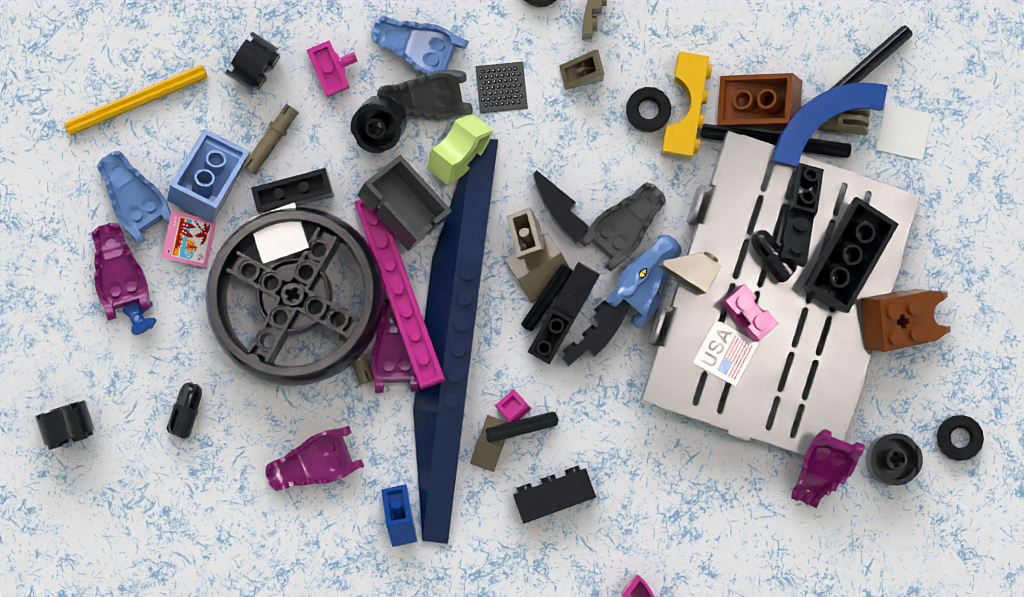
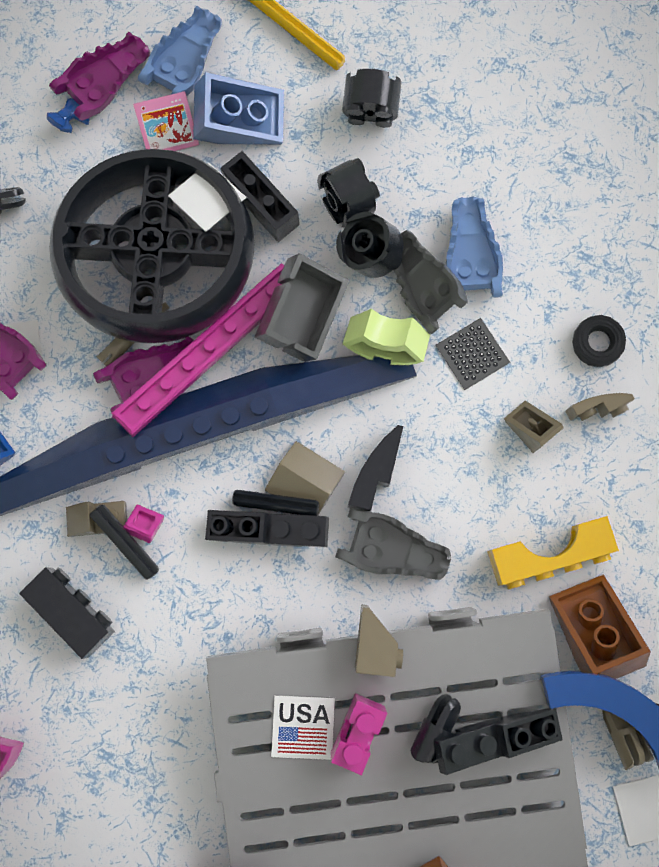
camera: 65 degrees right, 5 degrees down
dark tan pin [243,104,299,175] -> none
dark pink plate [306,40,358,98] -> none
dark tan slope [507,207,545,260] -> none
black slope [562,299,630,367] -> none
medium blue animal [607,235,682,328] -> none
black tyre [626,87,671,132] -> none
black axle [701,124,852,158] -> none
black brick [803,197,899,313] -> none
none -> black brick [317,158,380,228]

